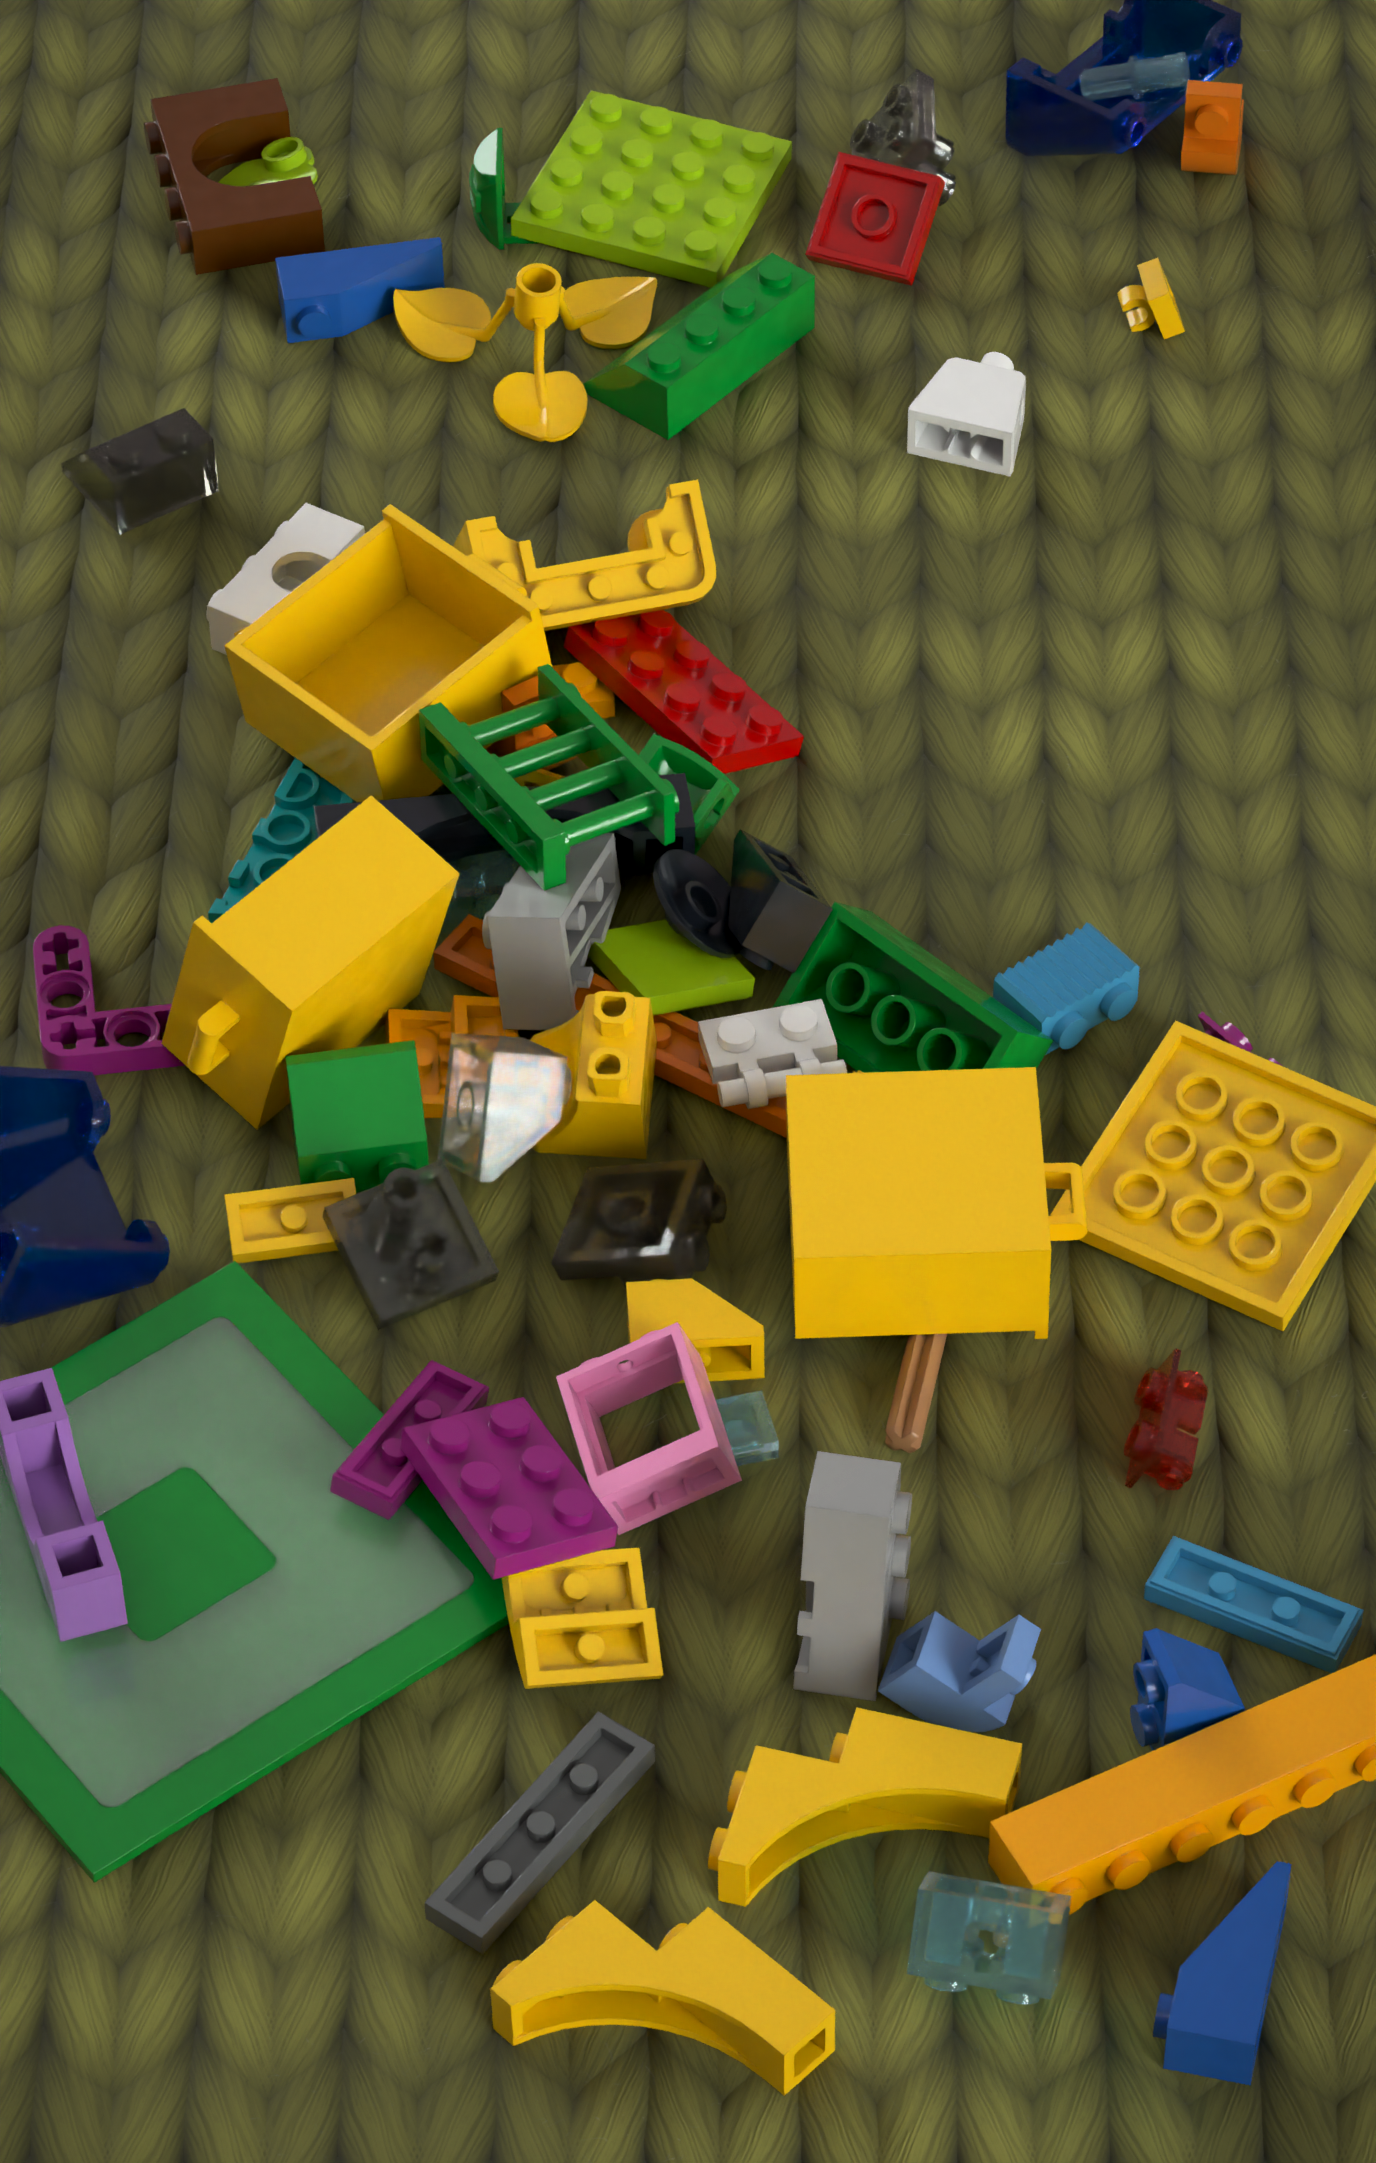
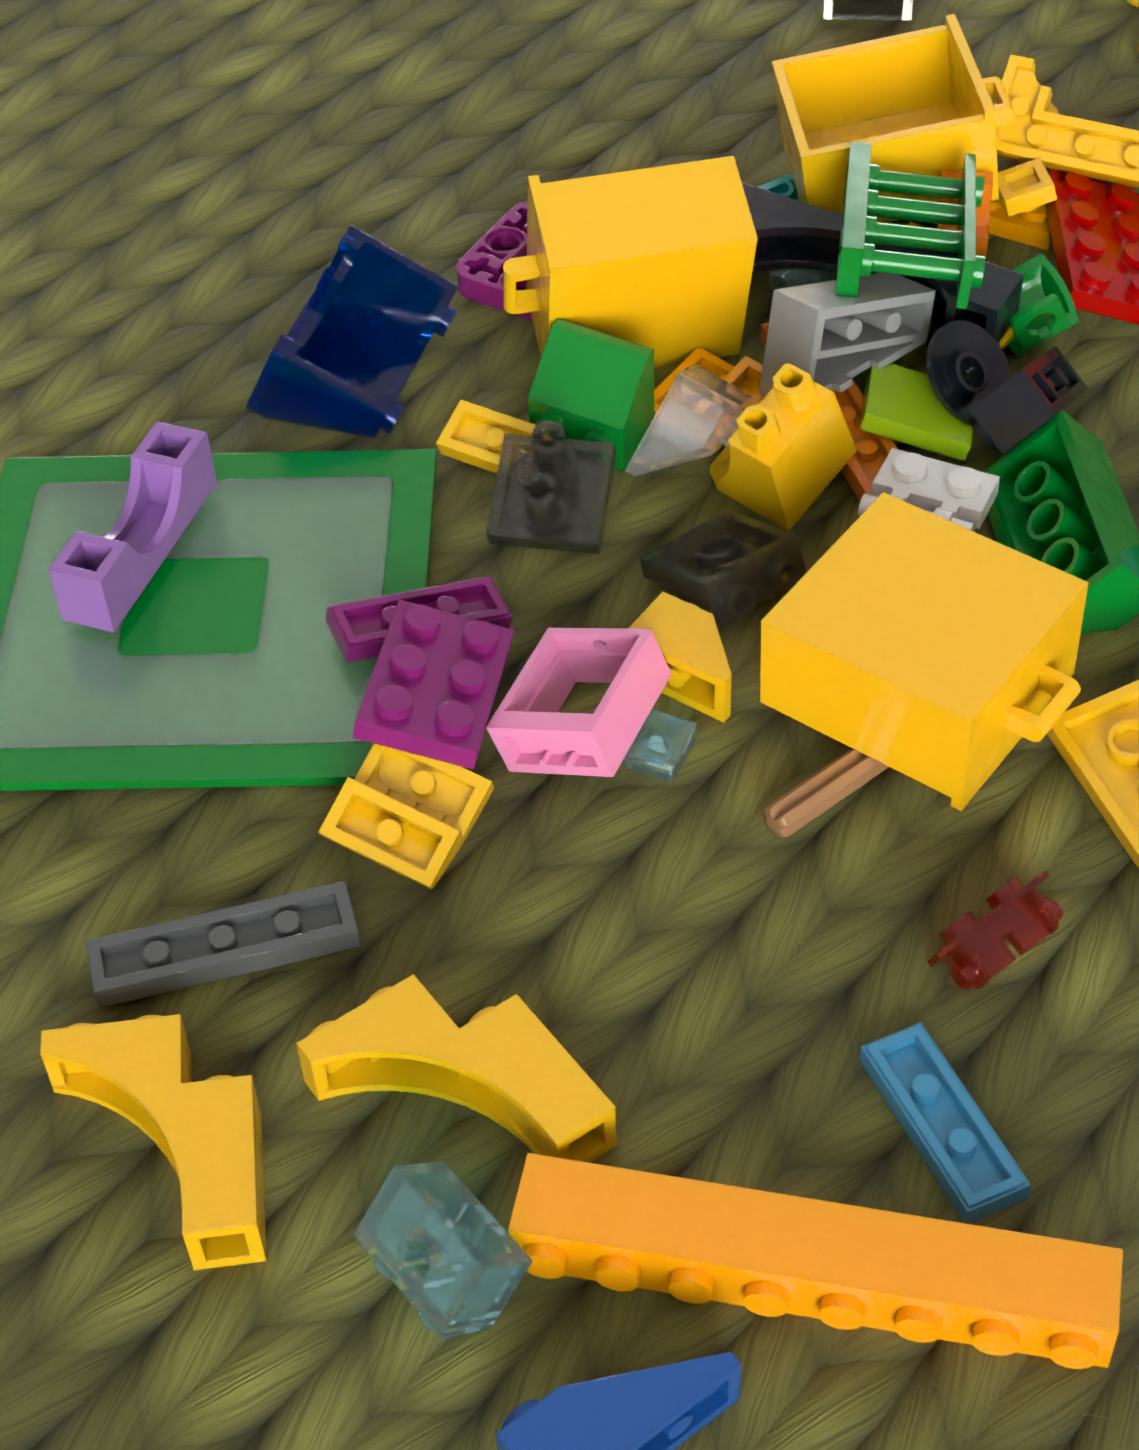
camera: 40 degrees right, 0 degrees up
light grey wedge [793,1451,912,1701] -> none
medium blue brick [878,1611,1041,1732] -> none
blue slope [1130,1628,1245,1751] -> none
none -> yellow plate [998,157,1057,217]

